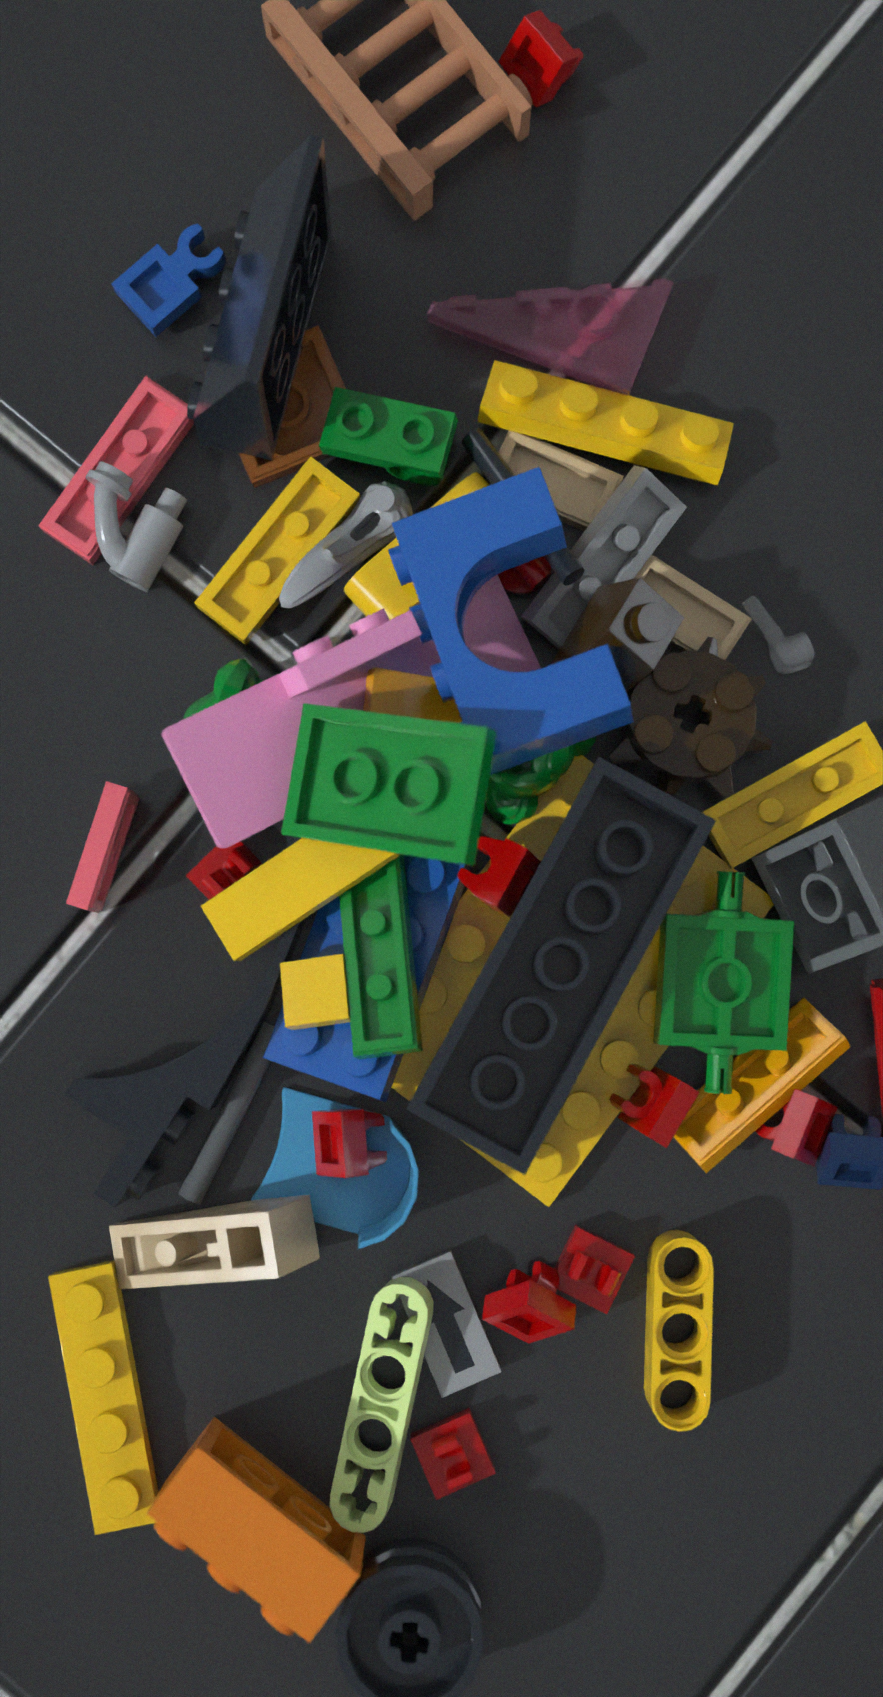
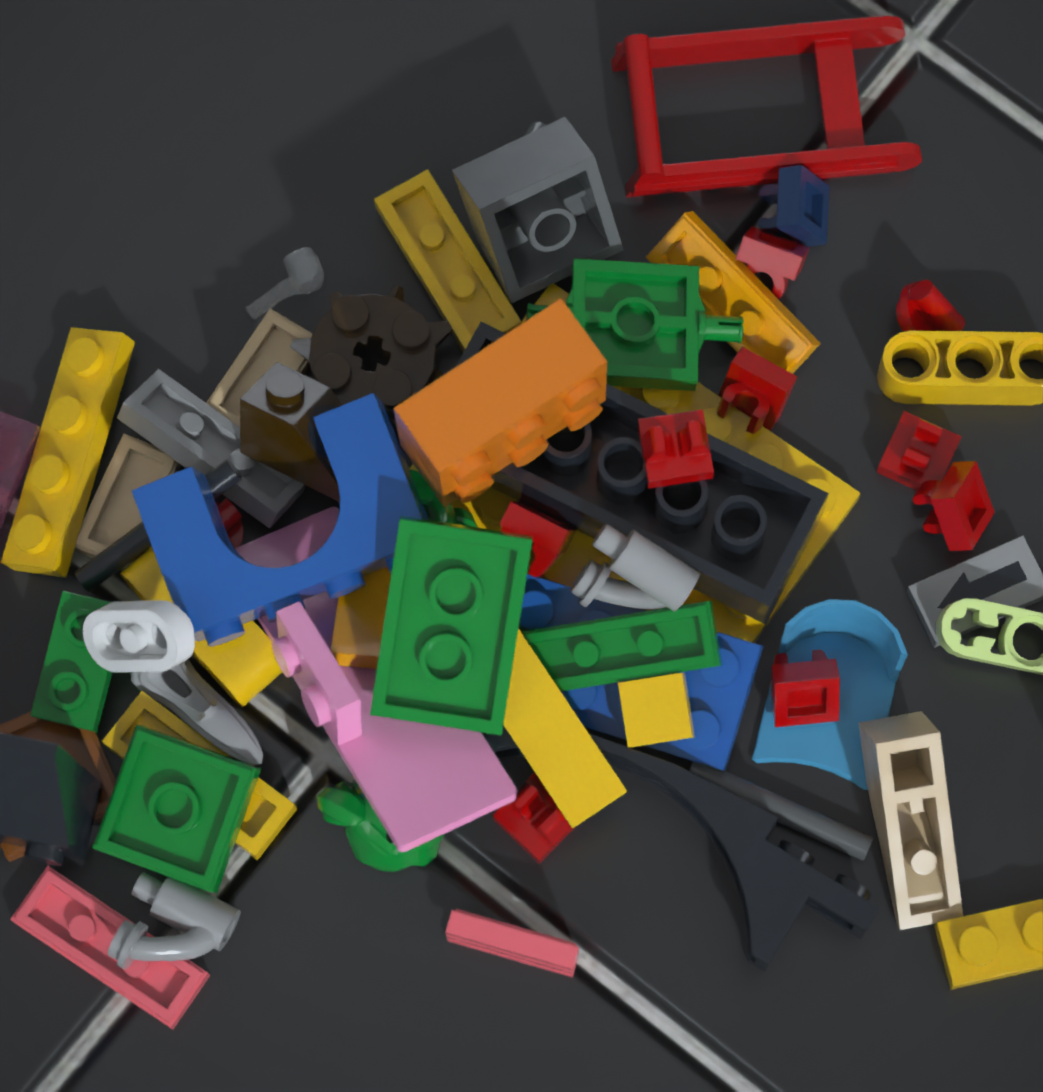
camera: 90 degrees left, 10 degrees down
none -> white plate [83,600,195,672]
none -> green tile [92,725,261,893]
none -> orange brick [394,298,607,507]
none -> light grey plant [570,523,700,612]
none -> red tile [638,409,714,489]
none -> red plate [896,280,965,332]

